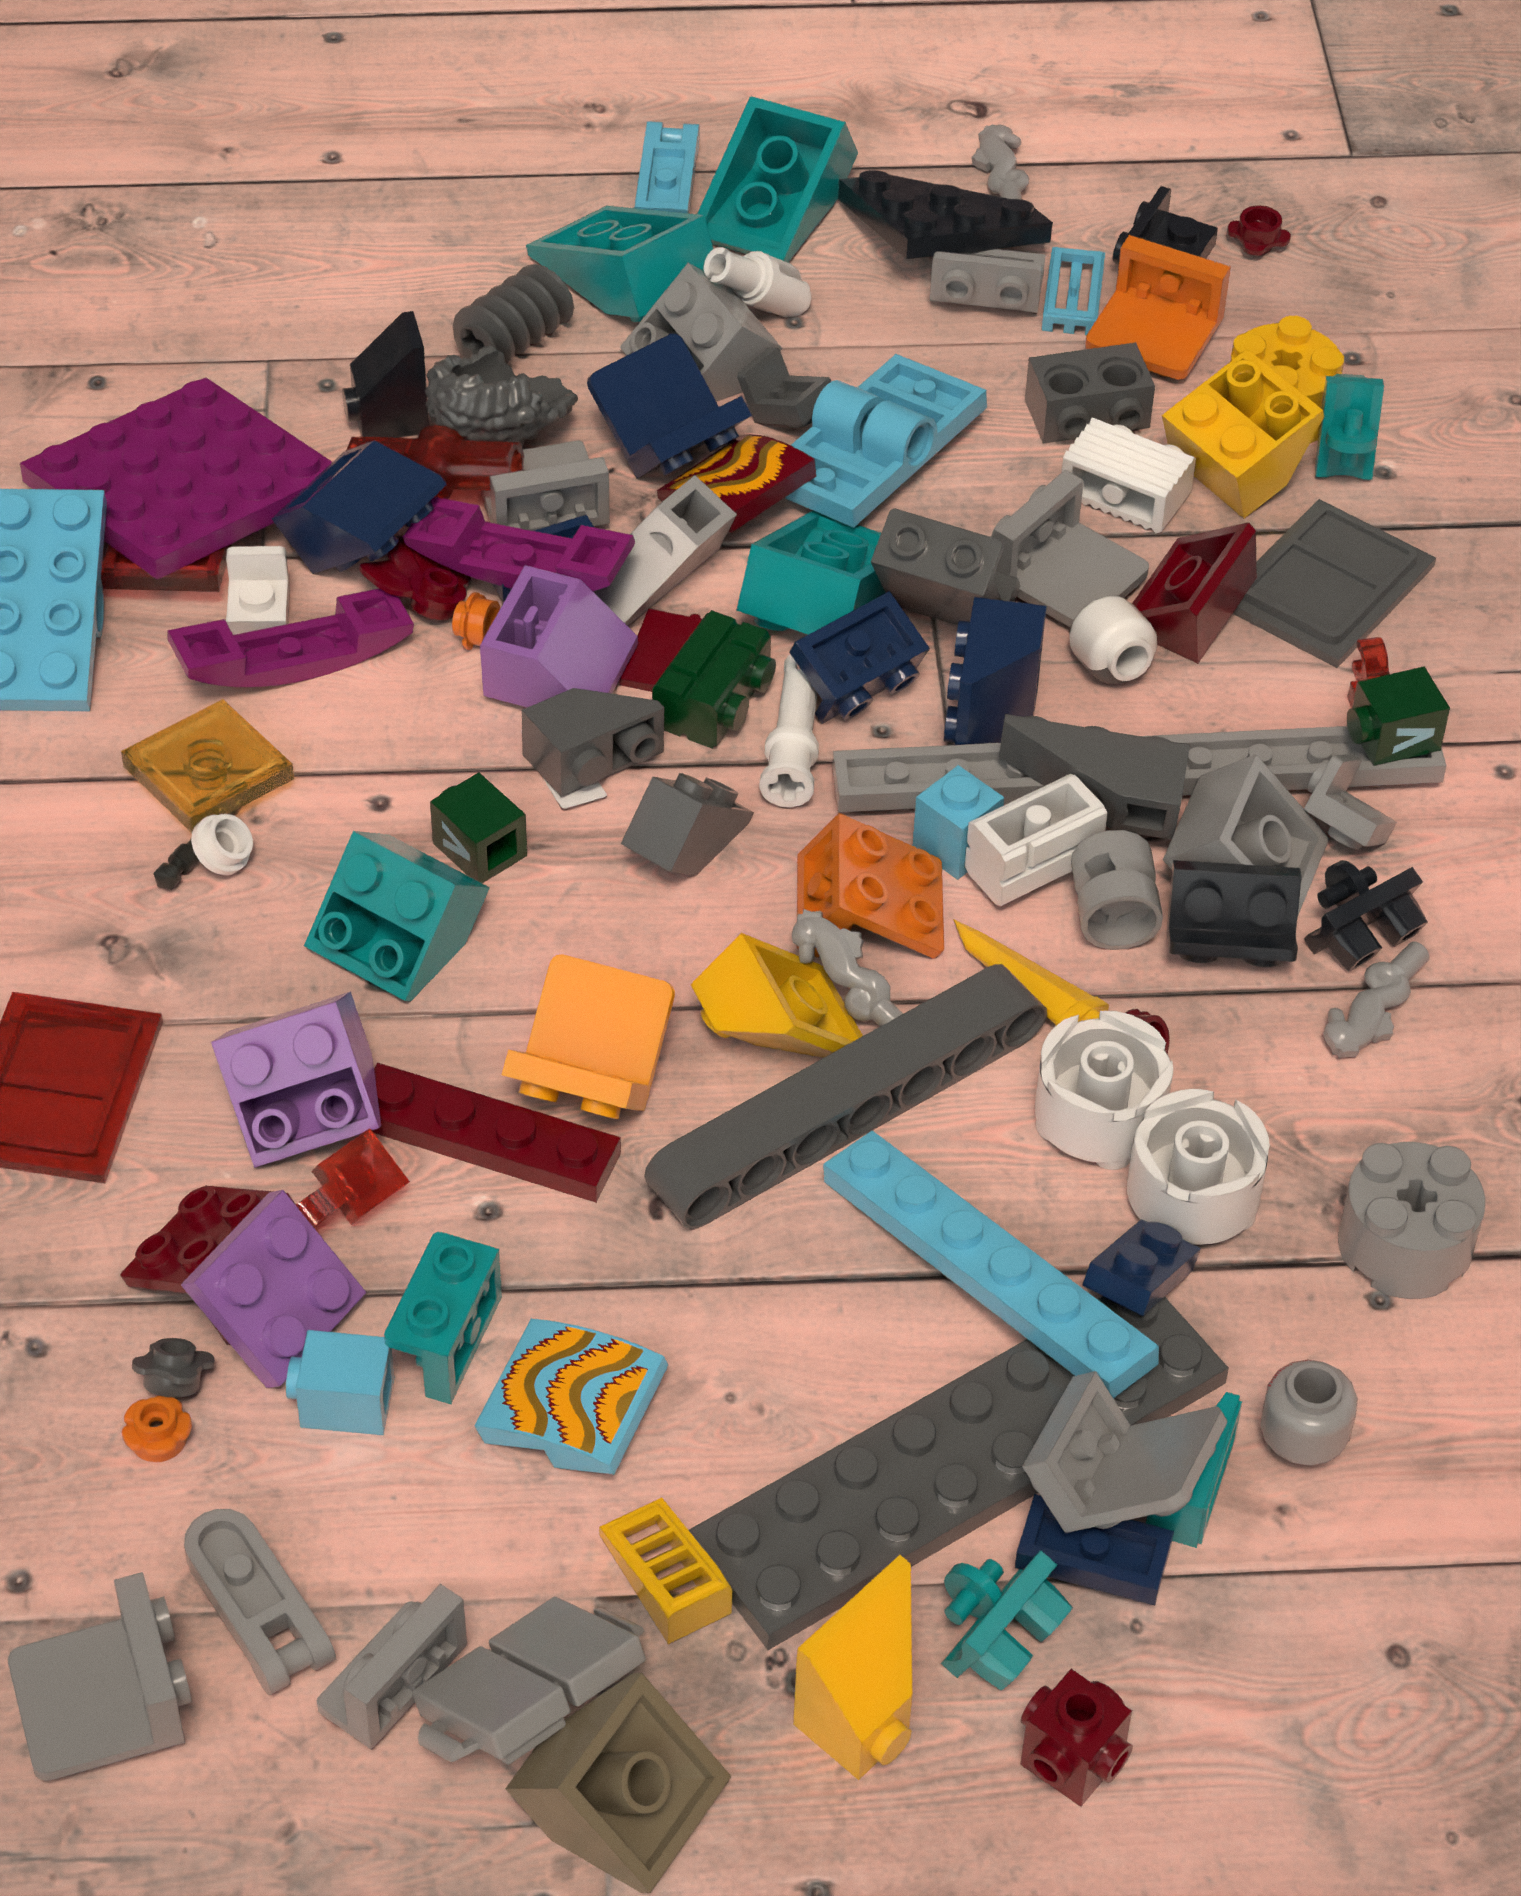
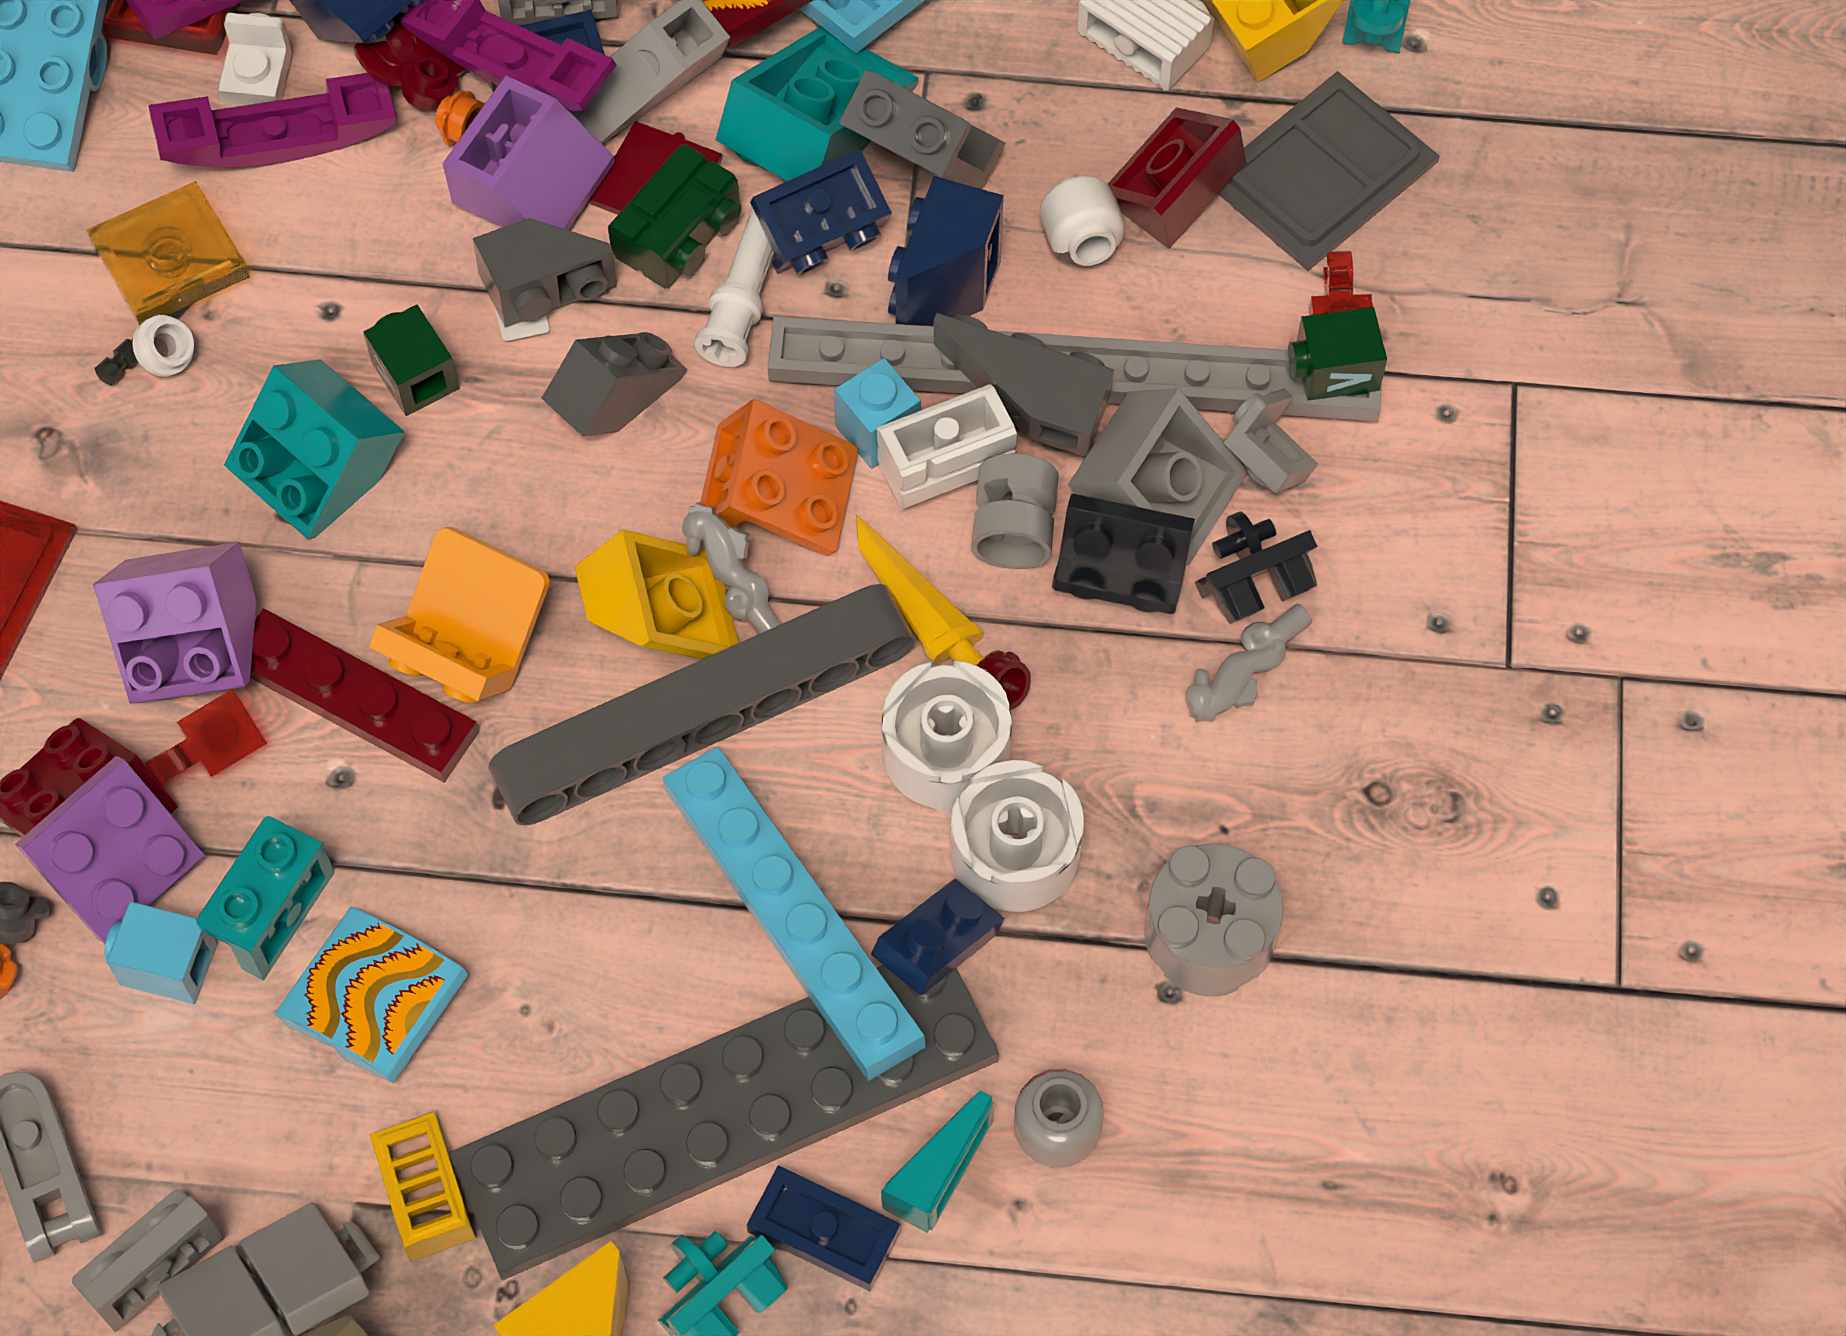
camera: 10 degrees right, 15 degrees up
light grey bracket [991,470,1149,627] -> none
light grey bracket [1022,1371,1227,1533] -> none

